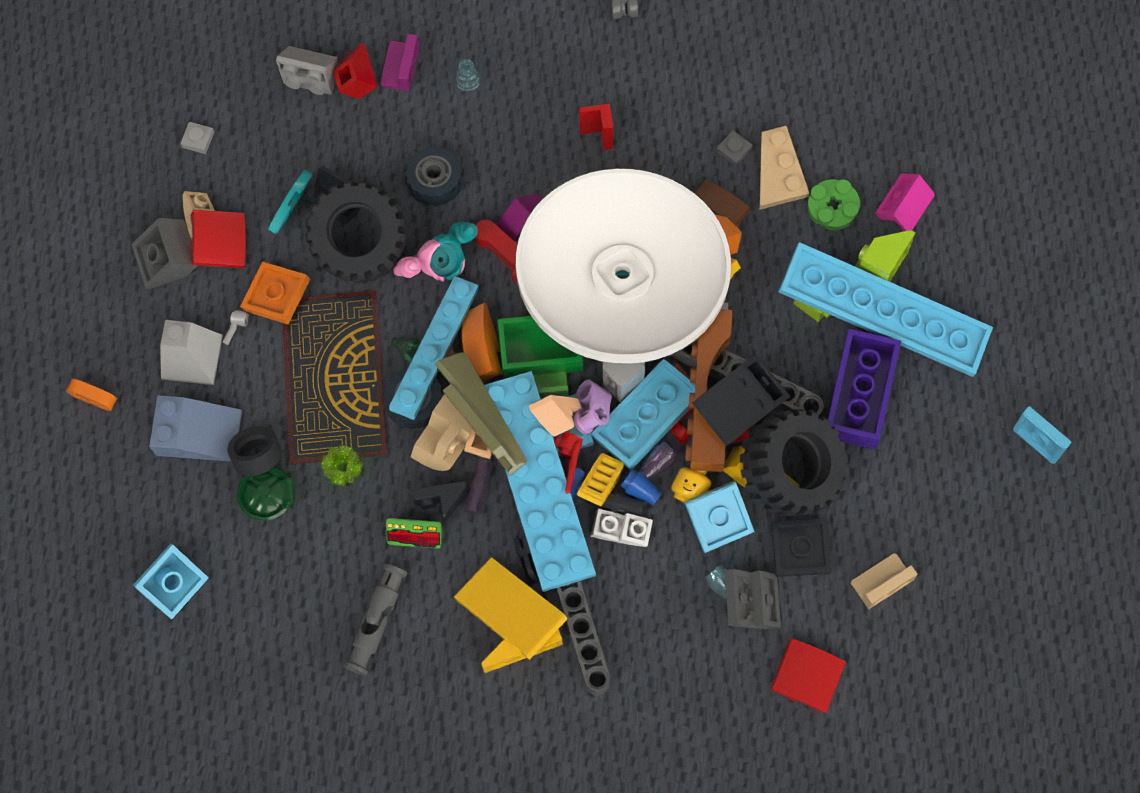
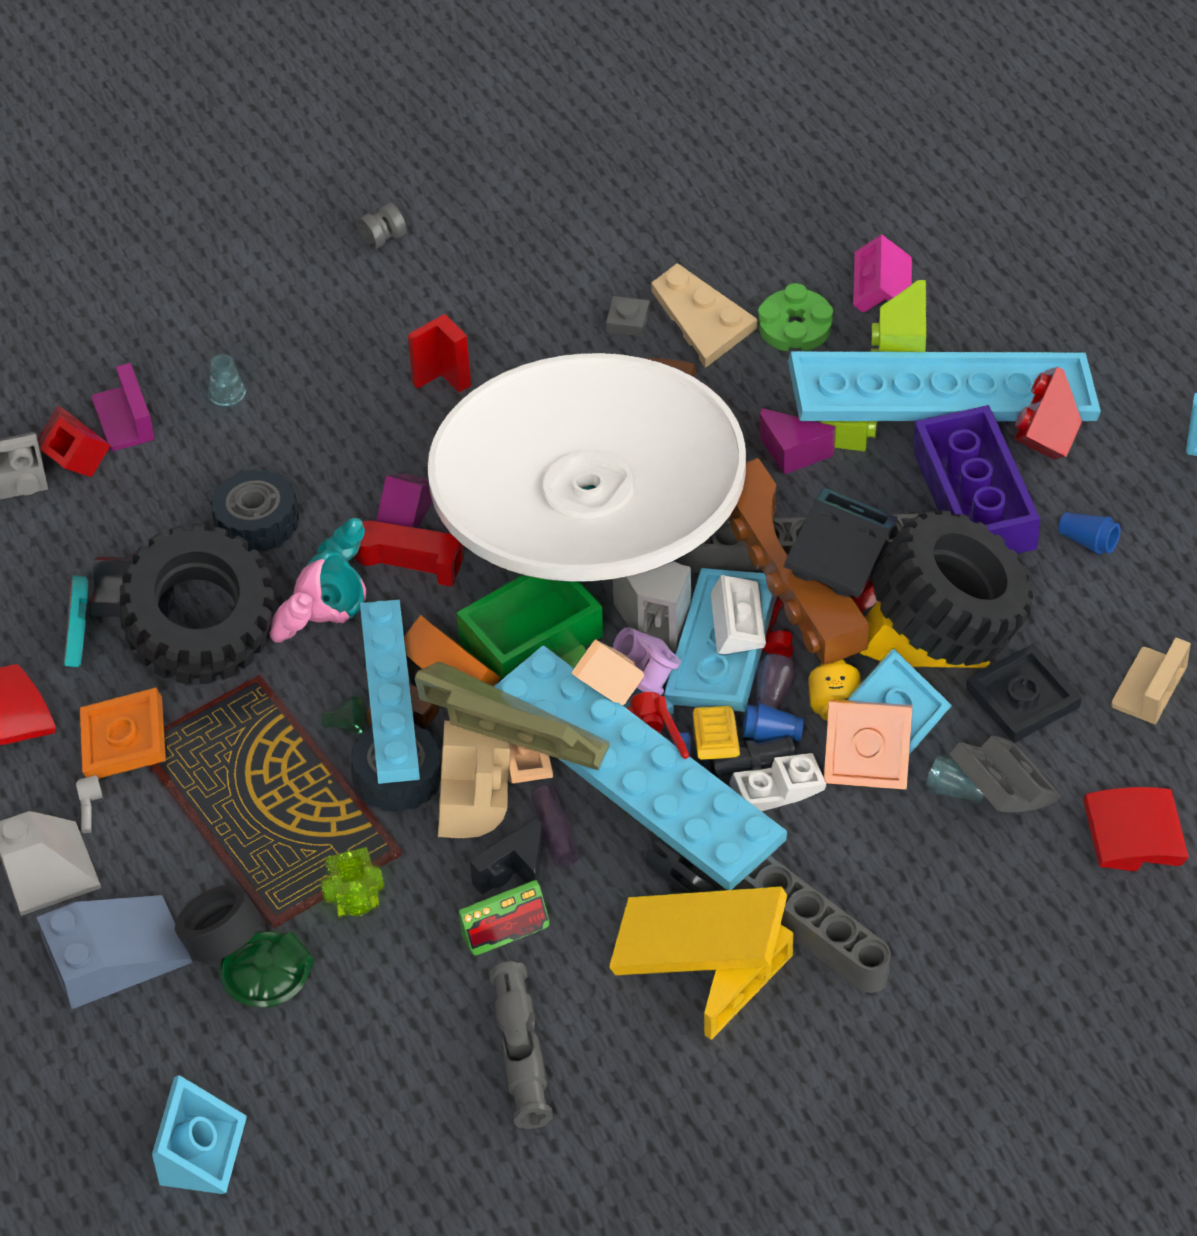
camera: 30 degrees left, 20 degrees down
none -> white slope [711,575,766,654]
none -> magenta slope [760,408,836,474]
none -> plate [824,699,913,789]
none -> slope [1014,367,1082,460]
none -> blue cone [1058,512,1121,555]

